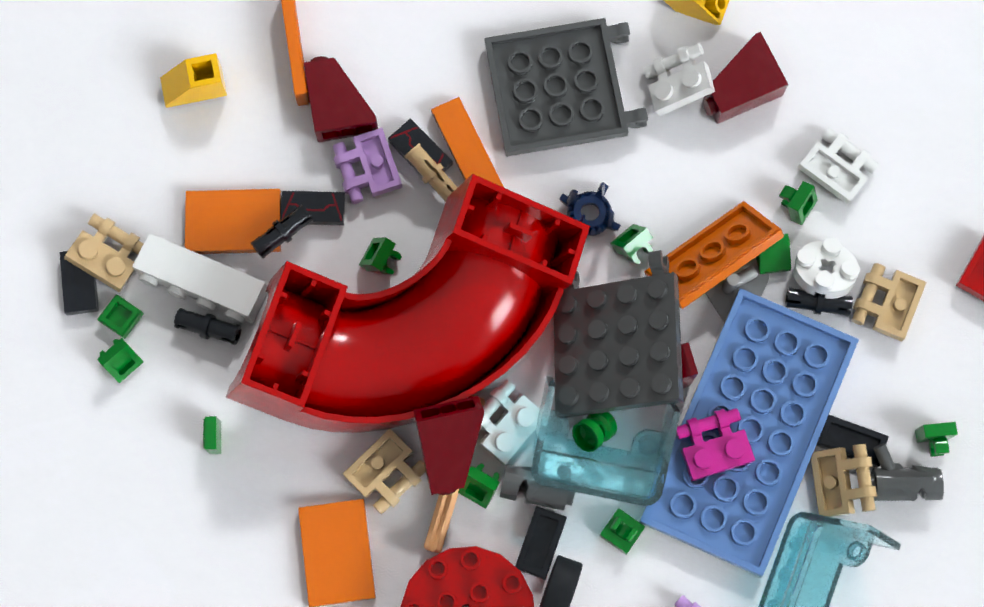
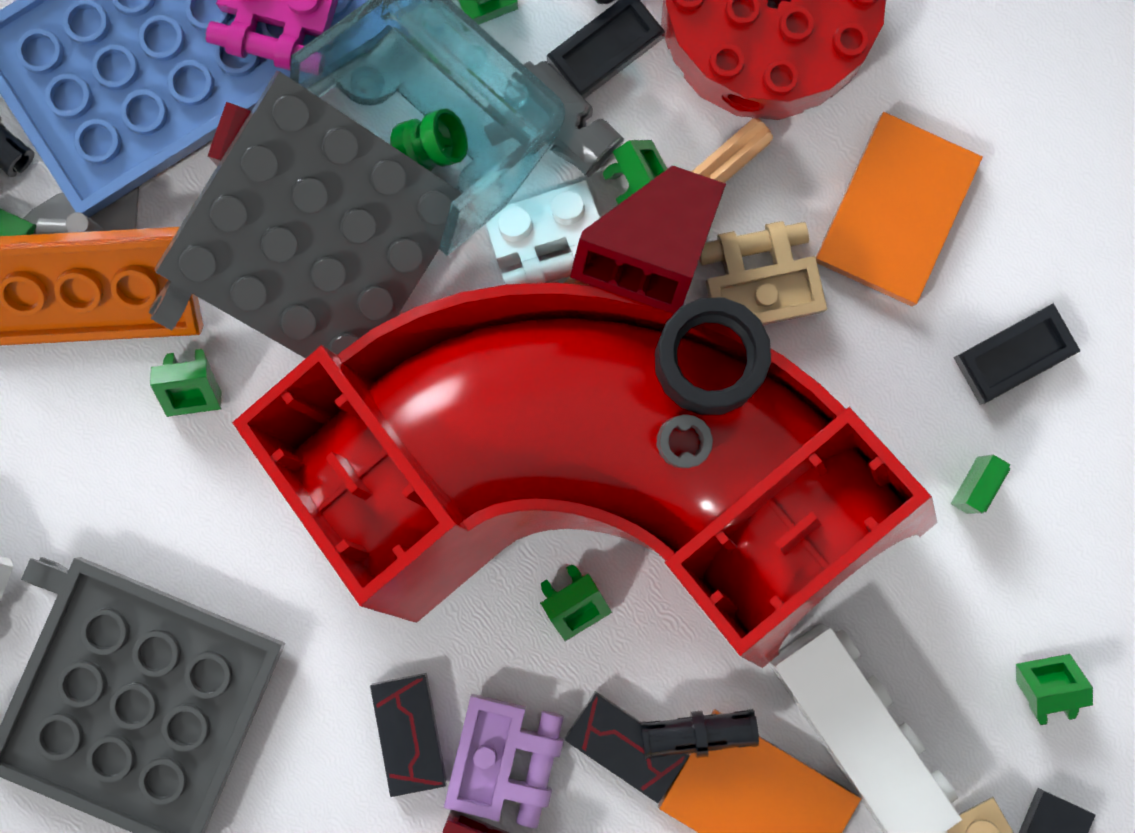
camera: 150 degrees left, 10 degrees up
green tile [97,294,144,339] -> none
black pin [174,308,242,345] -> none
tan pin [404,143,458,203] -> none
orange tile [431,97,504,187] -> none
dark blue piece [559,182,621,236] -> none
none -> black tyre [655,297,771,415]
none -> dark grey bush [656,415,713,468]
none -> black tile [953,303,1081,405]

